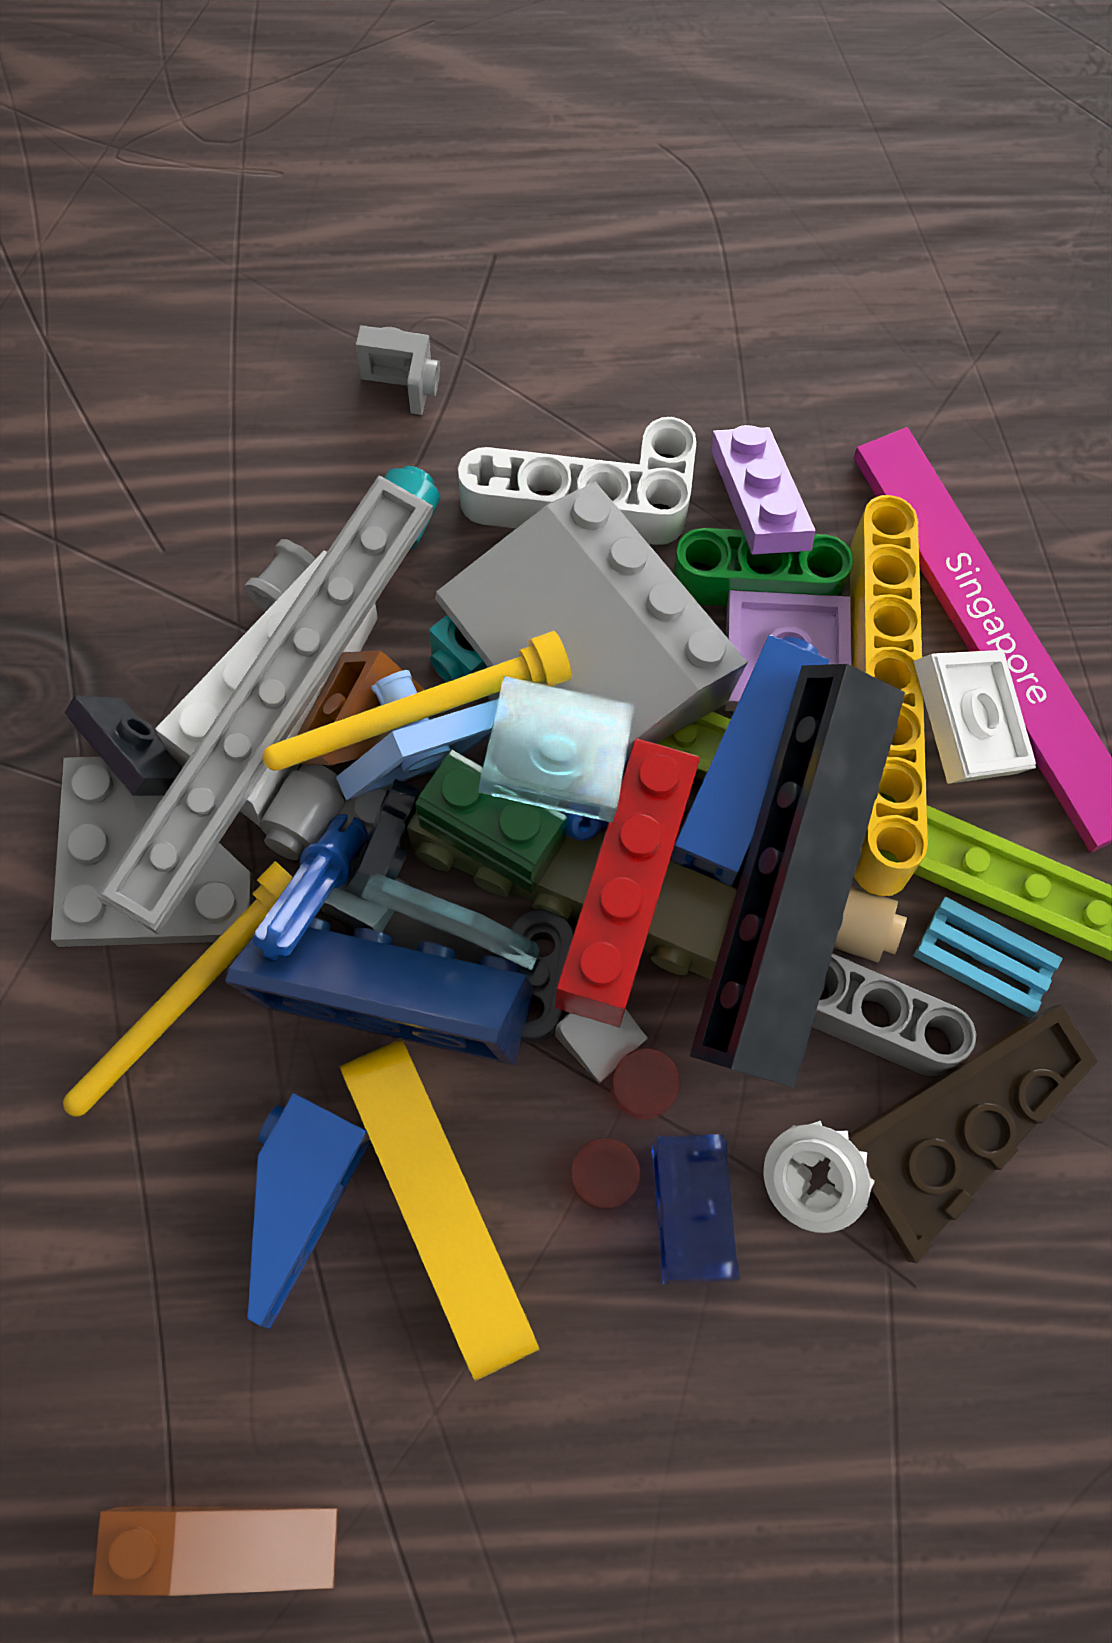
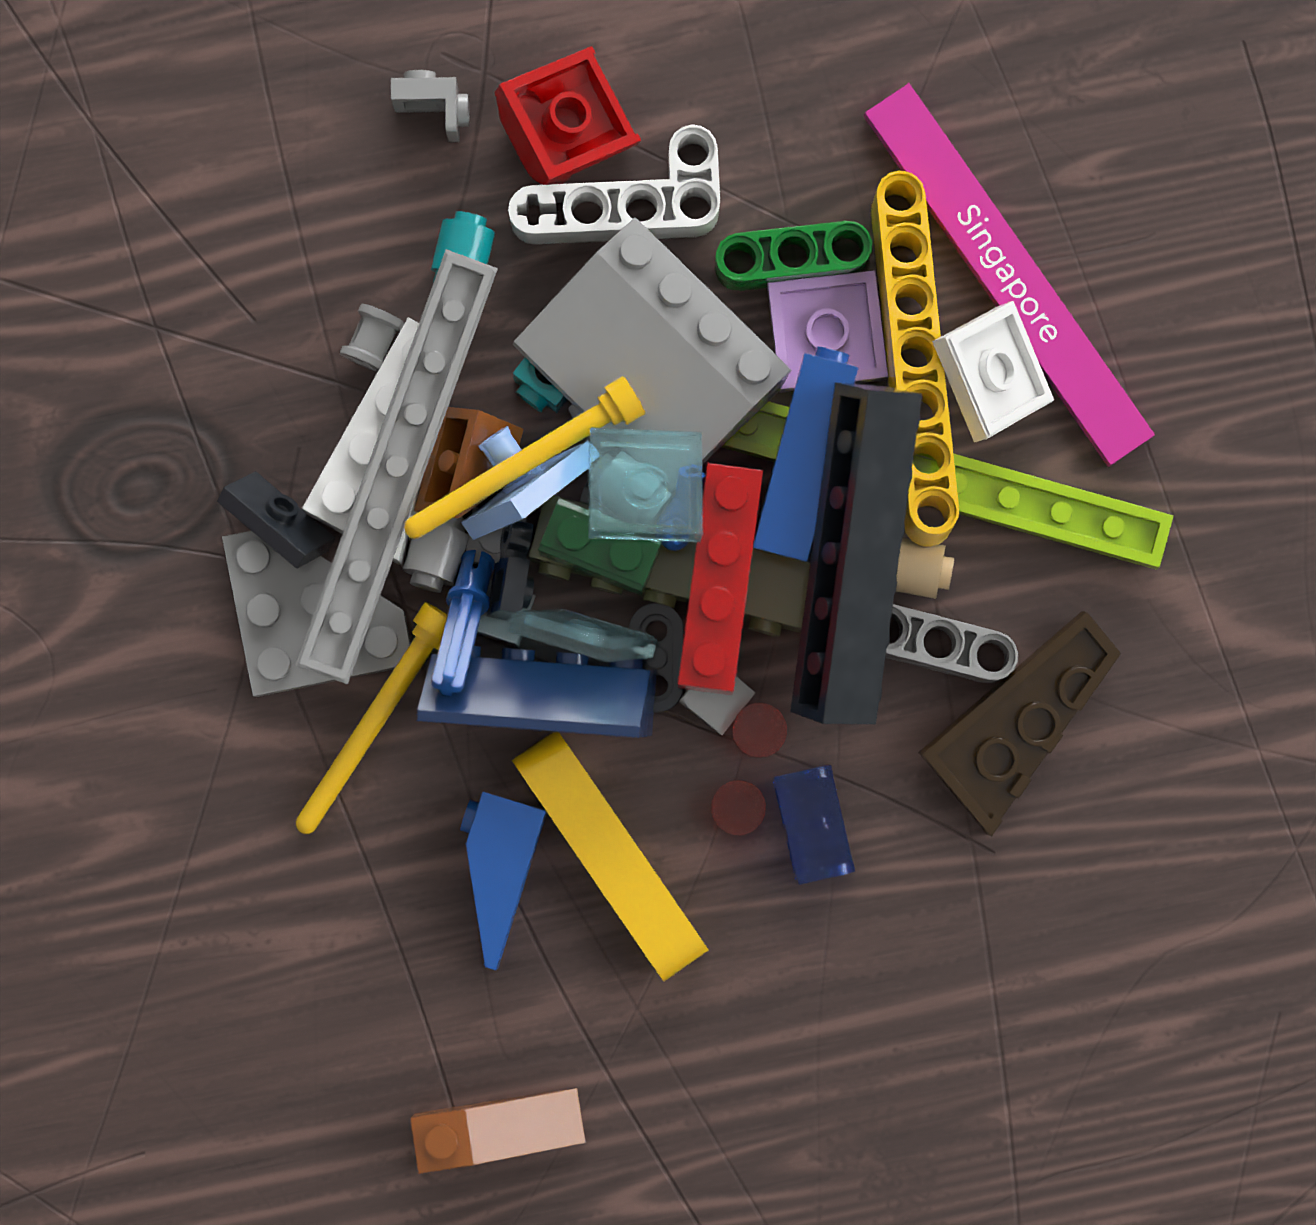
camera: 10 degrees left, 15 degrees up
plate [711,425,816,554] -> none
white gear [764,1120,875,1233] -> none
medium azure tile [913,896,1063,1018] -> none
none -> red slope [495,46,641,185]

